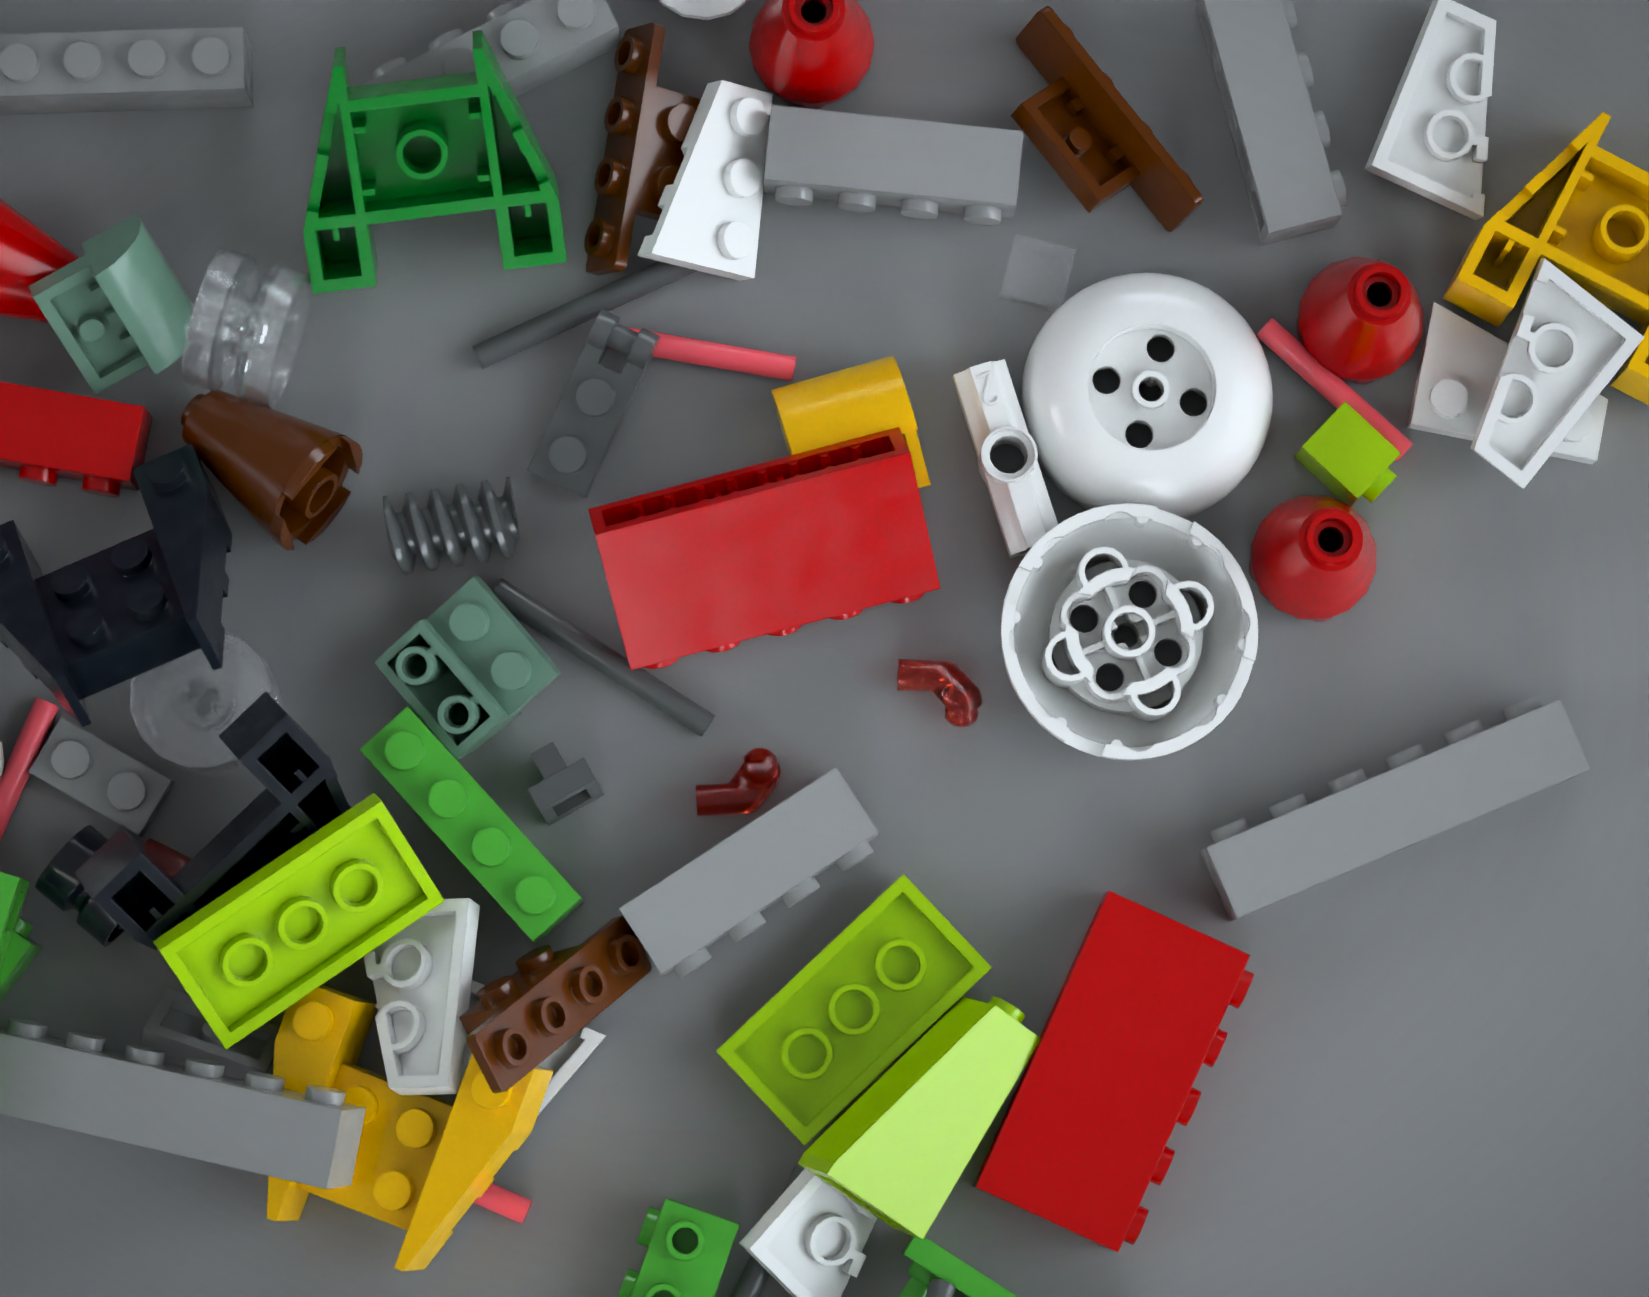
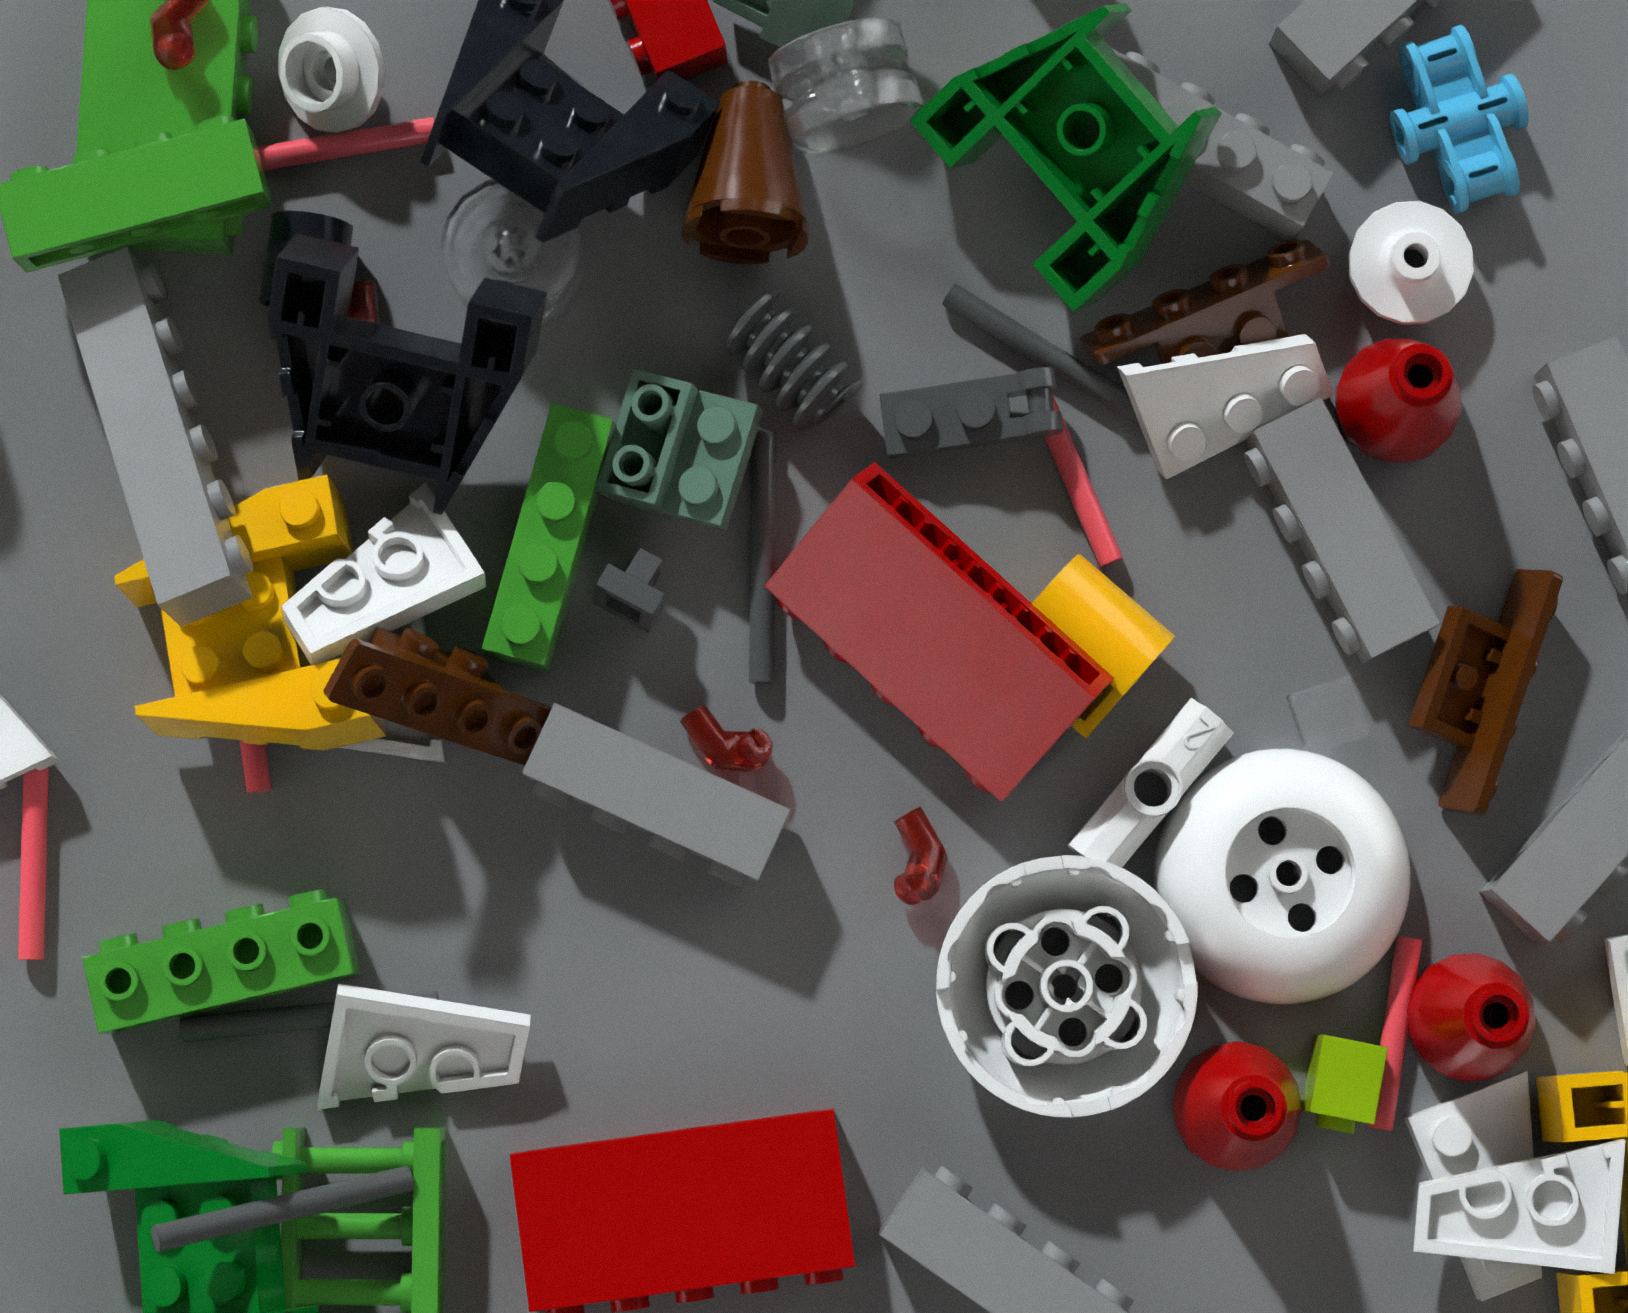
camera: 65 degrees right, 0 degrees up
light grey plate [29,717,175,837] -> none
light grey plate [140,987,279,1080] -> none
lime plate [153,793,445,1050] -> none
lime plate [716,874,992,1146] -> none
lime slope [798,996,1041,1240] -> none

